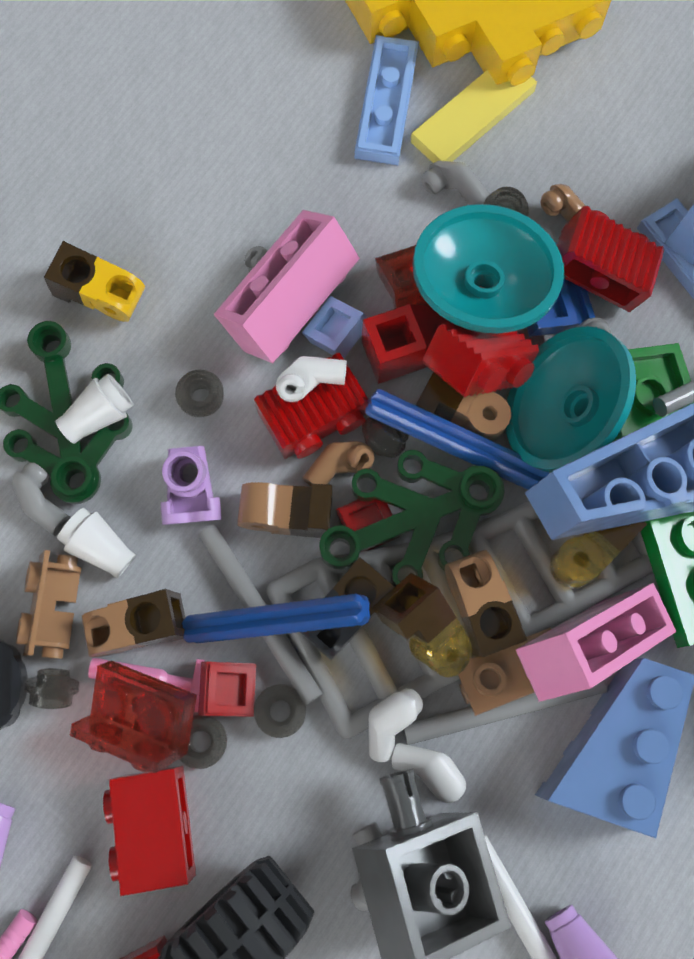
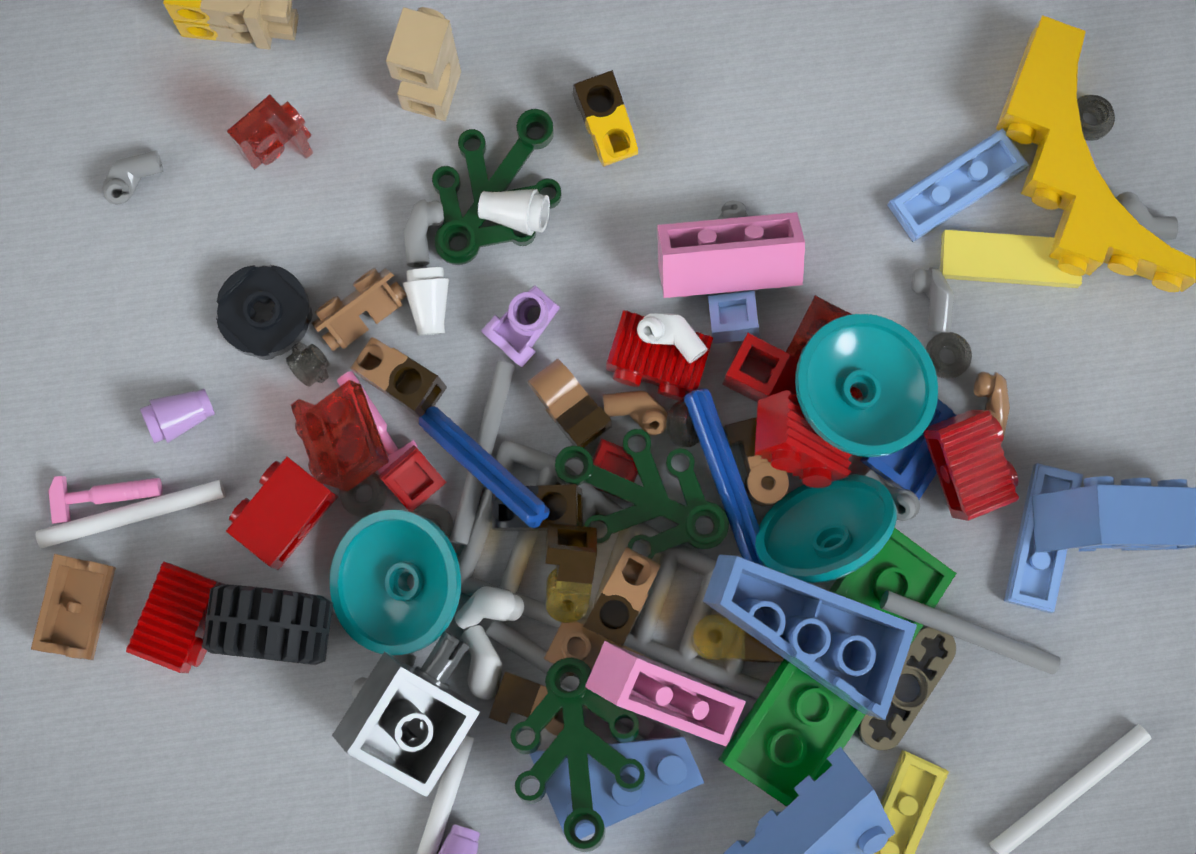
camera: 50 degrees right, 5 degrees up
clear smoke plate [175,370,224,417] -> none
none -> teal dish [329,510,461,655]
none -> dark brown leg [488,671,564,736]
none -> dark green plant [510,658,645,852]

